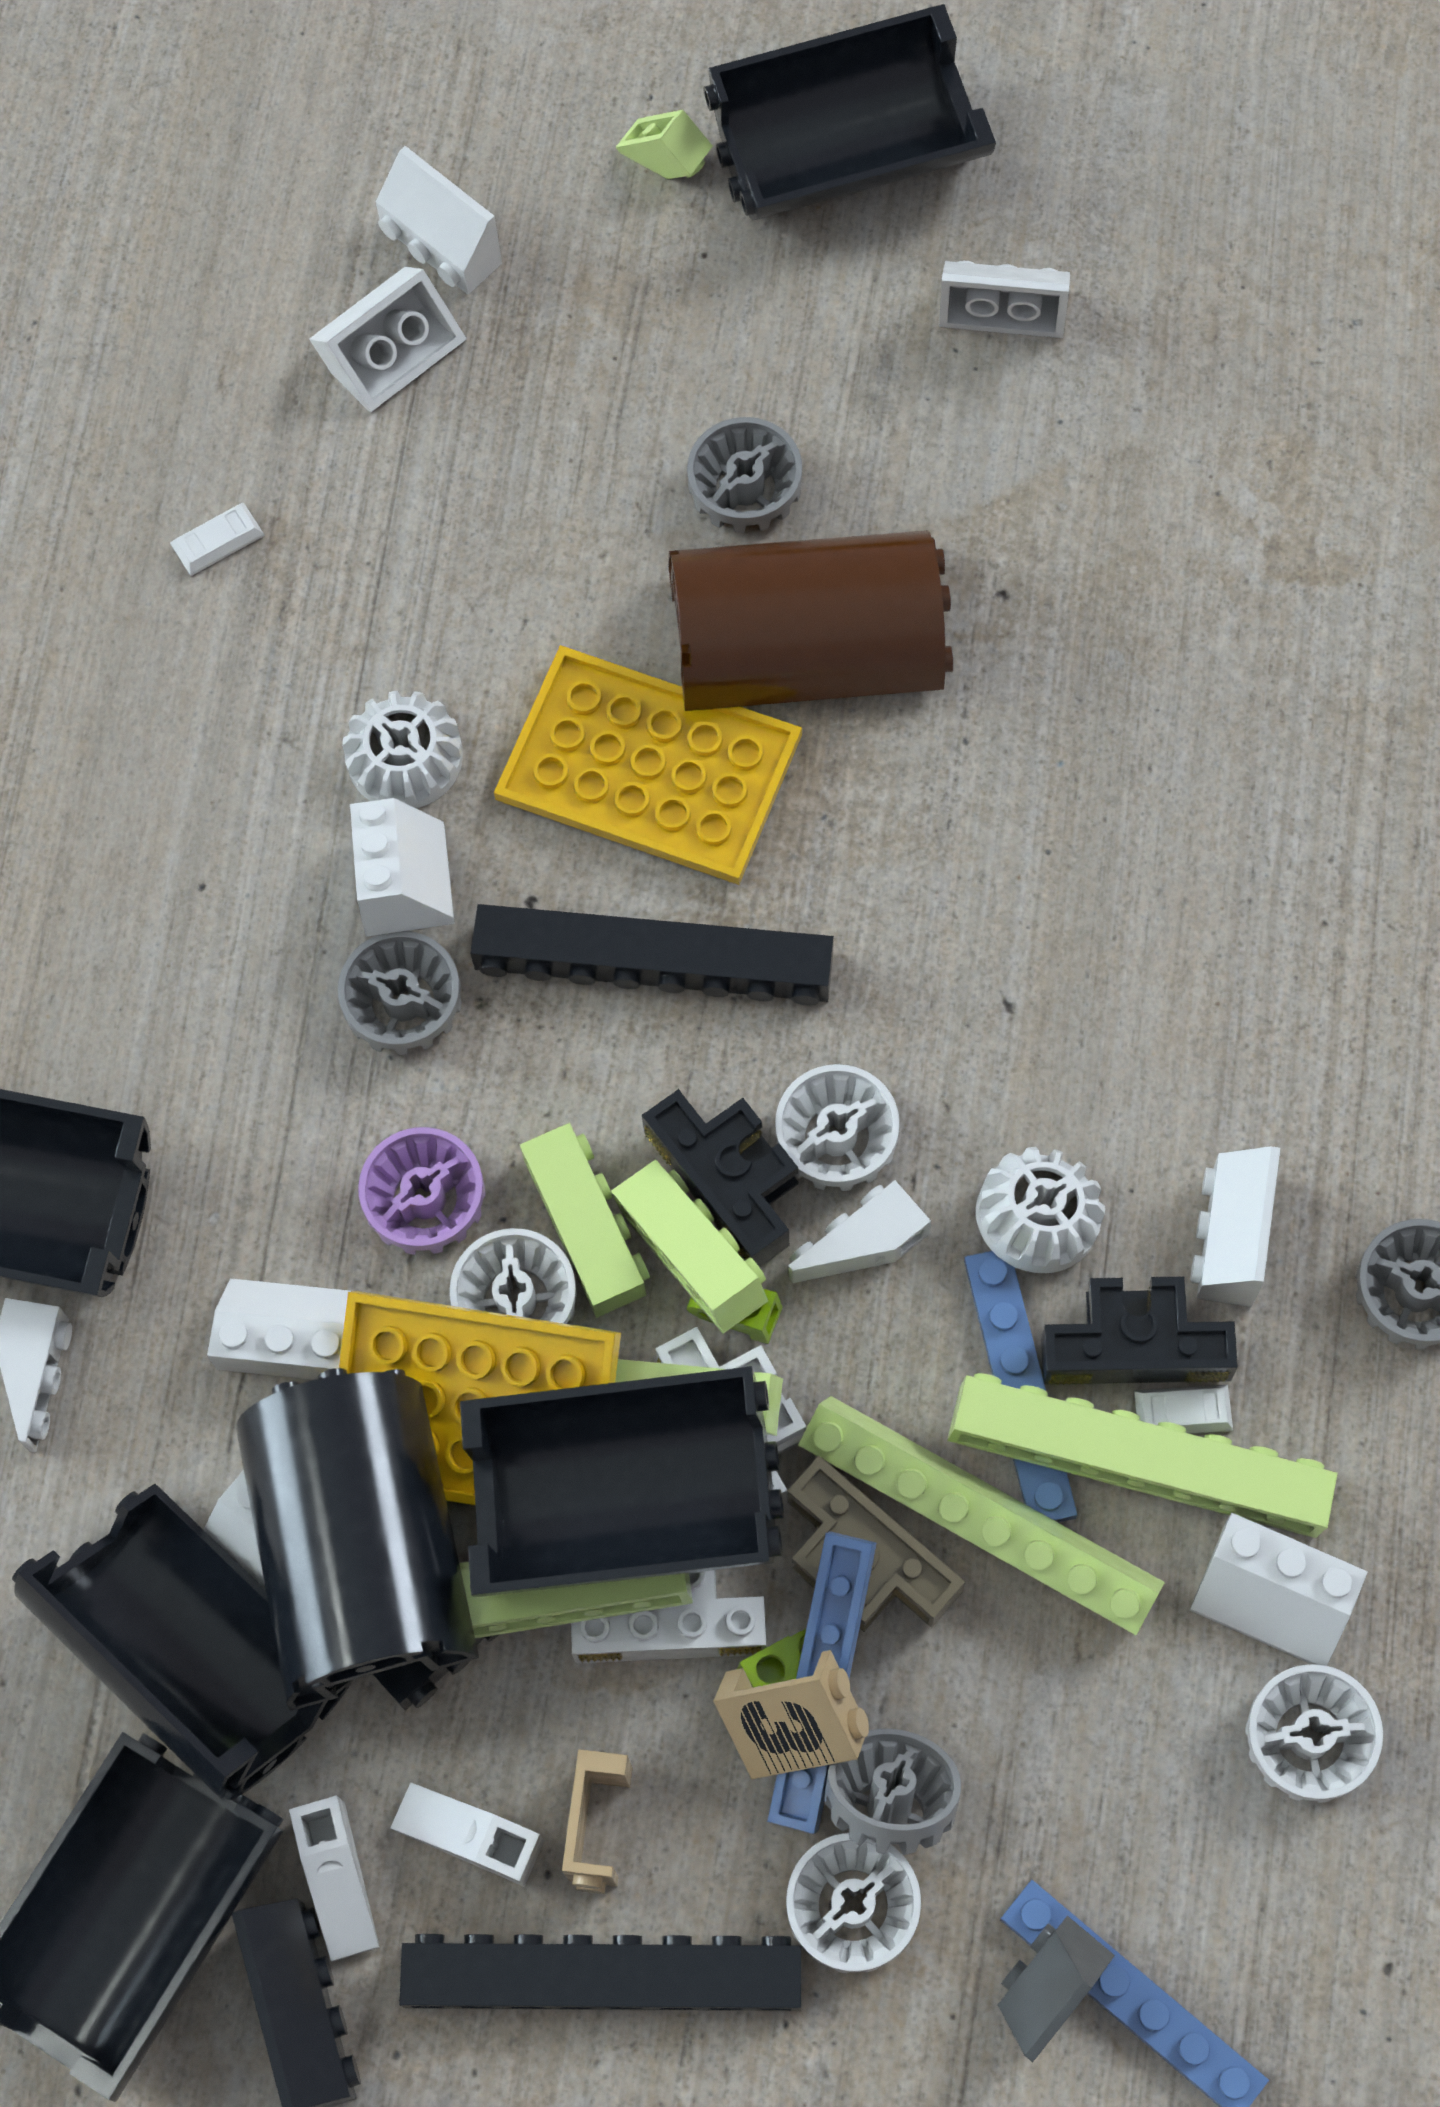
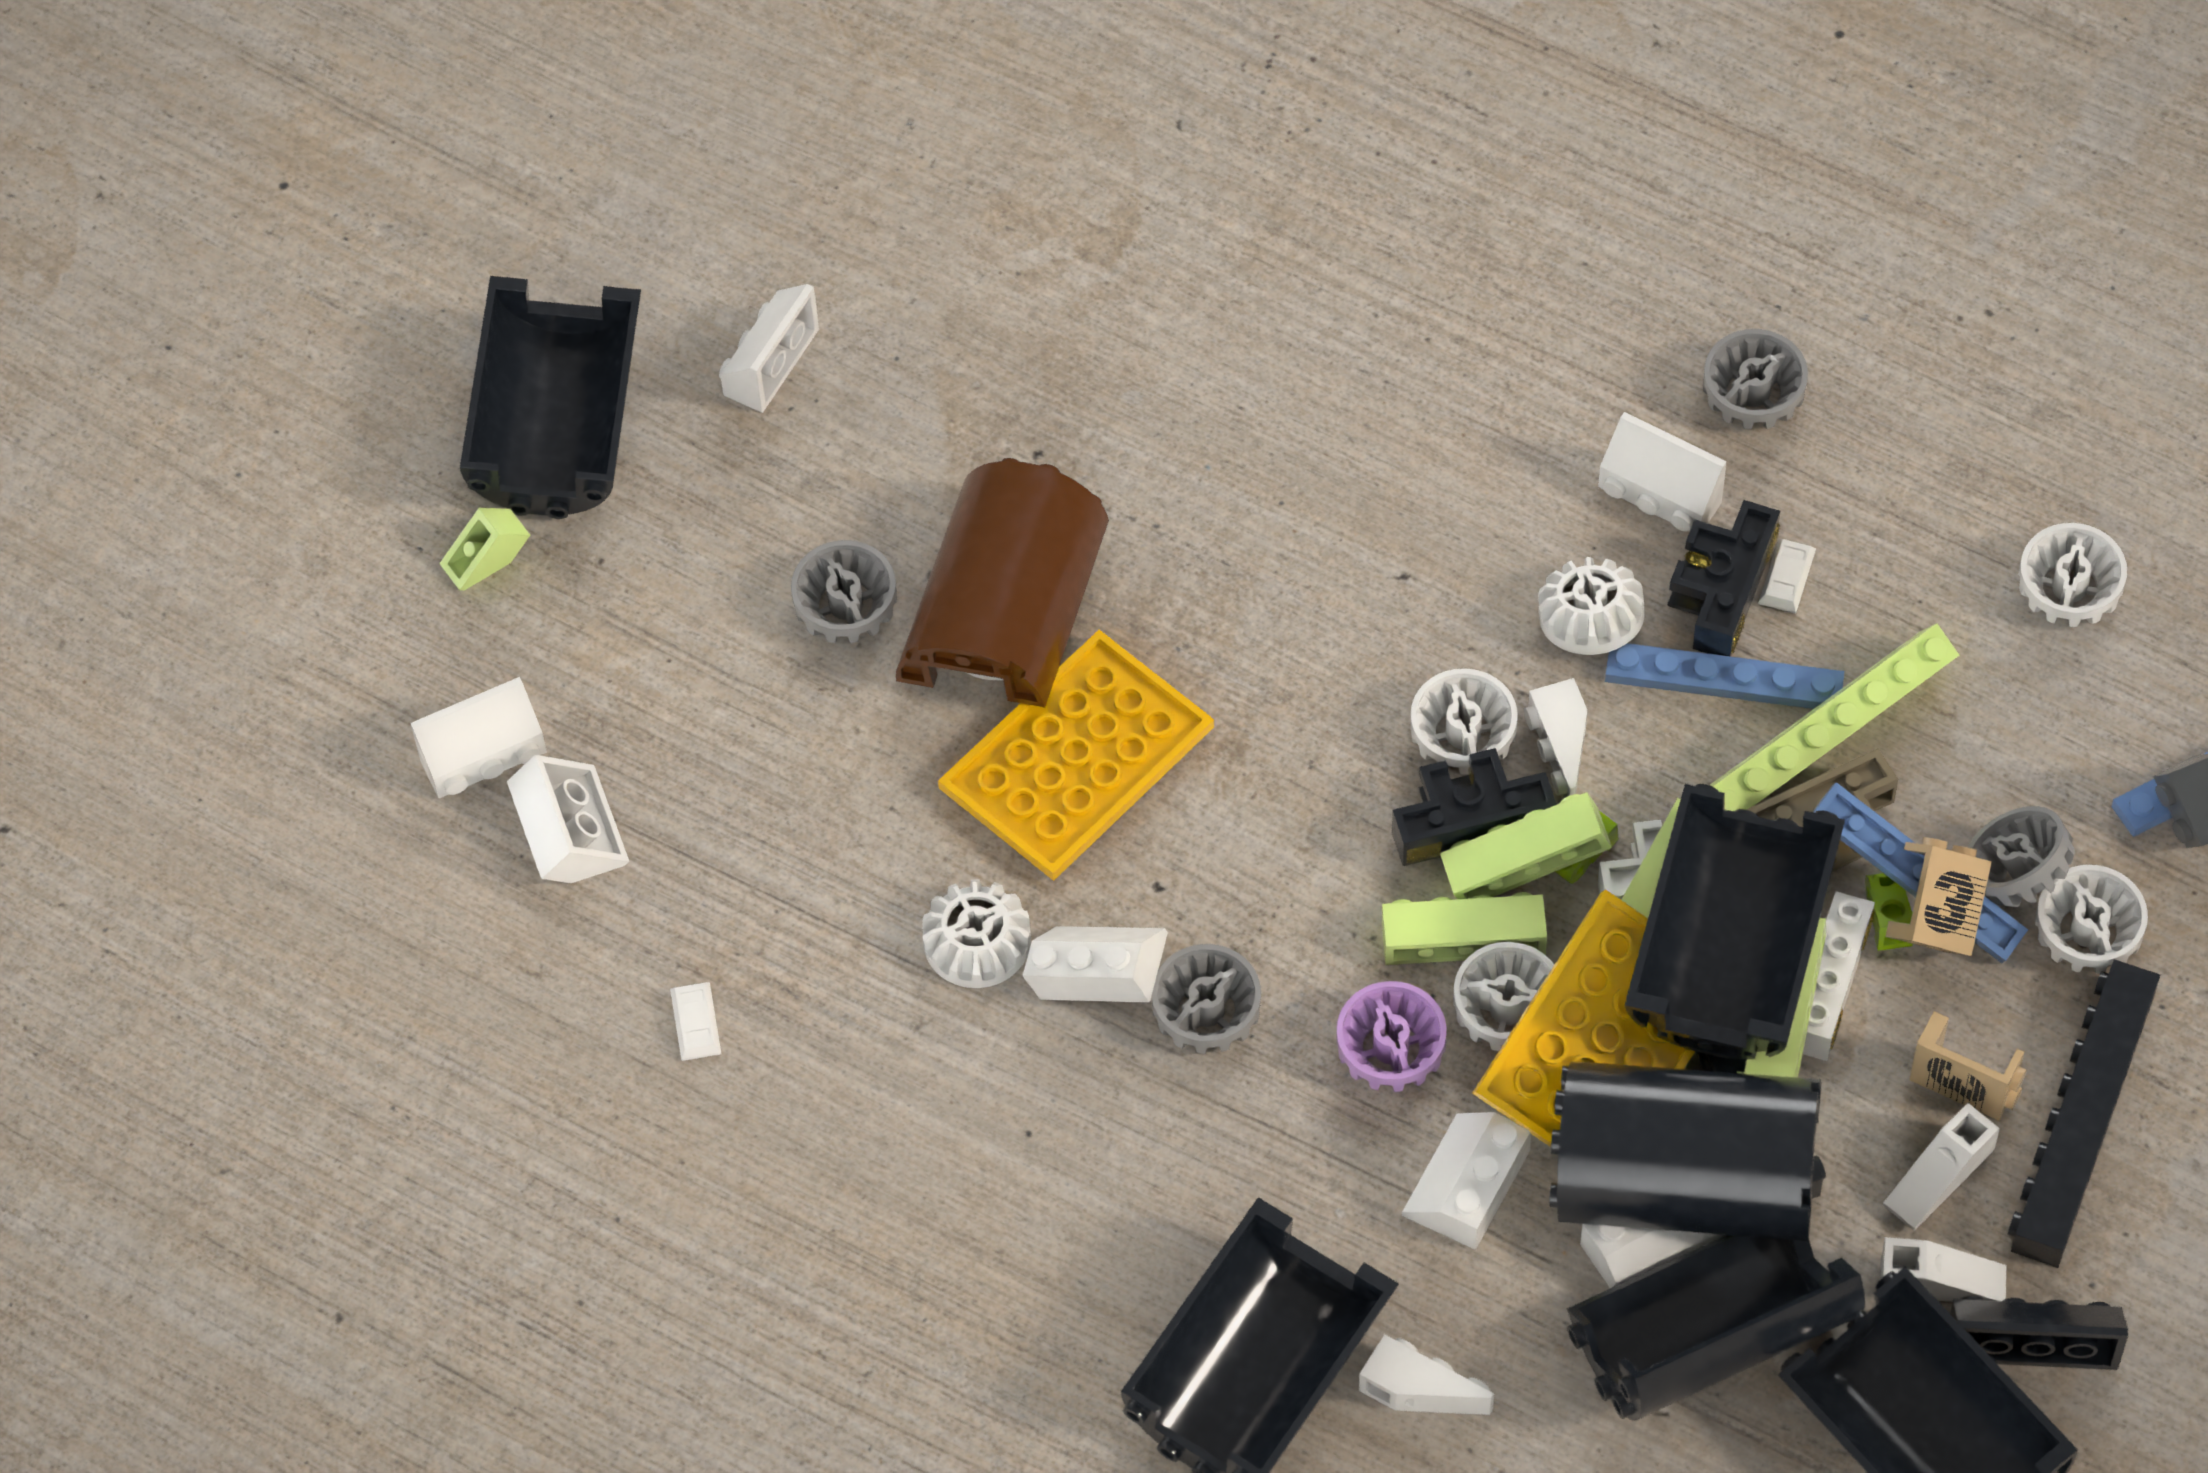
camera: 70 degrees left, 10 degrees down
black brick [470,904,834,1006] -> none
yellowish green brick [947,1373,1338,1538] -> none
white slope [1190,1513,1368,1666] -> none

